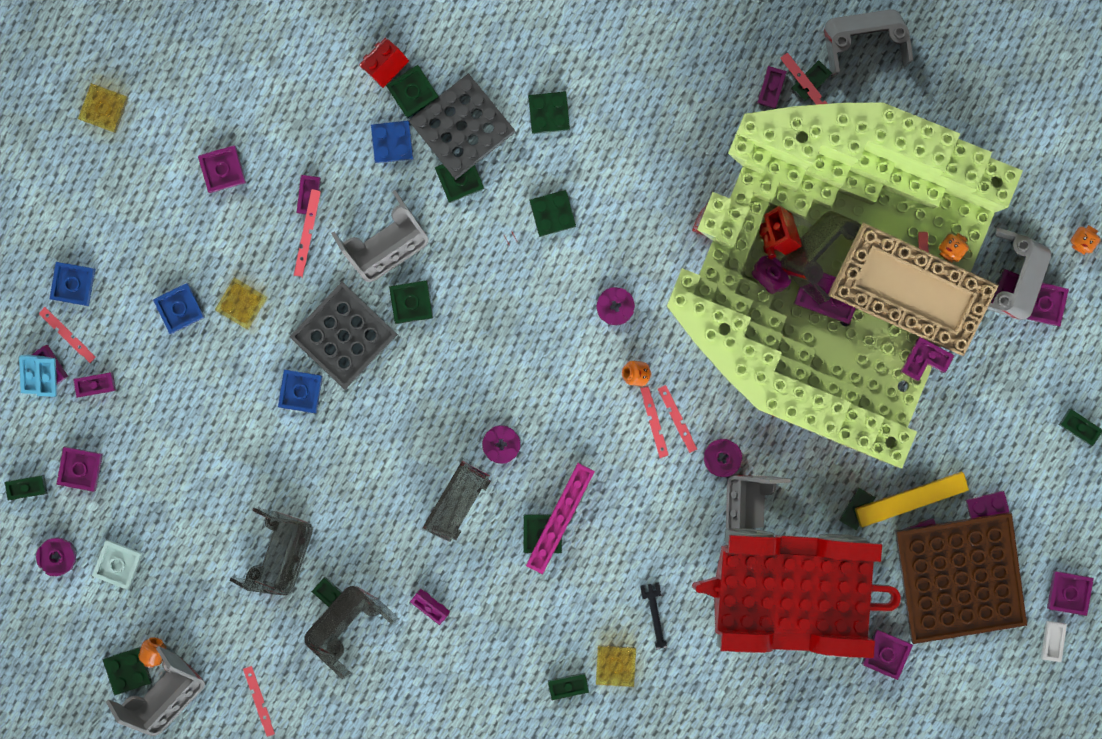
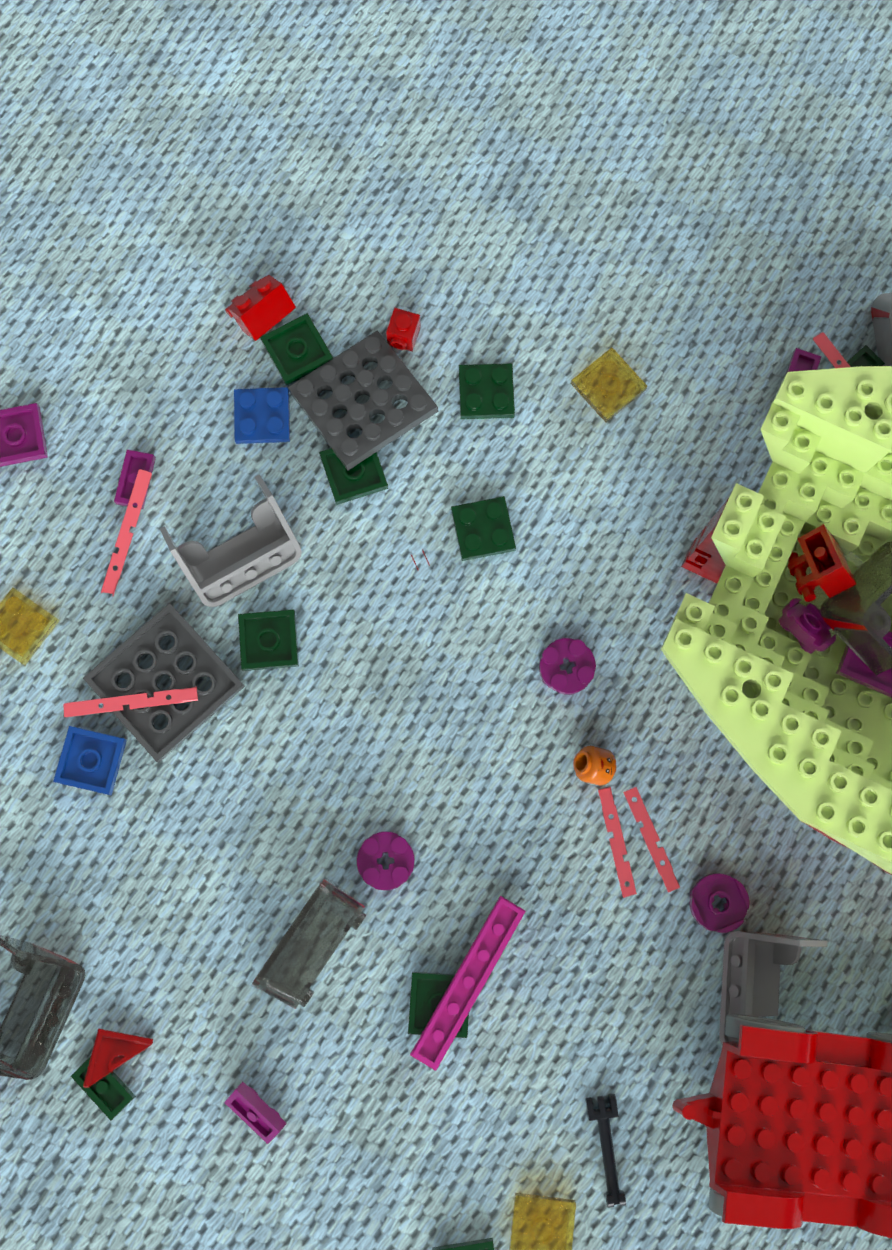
camera: 10 degrees left, 10 degrees down
clear smoke windscreen [304,585,400,679] -> none
none -> coral piece [63,687,198,717]
none -> red tile [83,1028,153,1088]
none -> red brick [386,307,421,352]
none -> clear yellow plate [571,347,648,423]

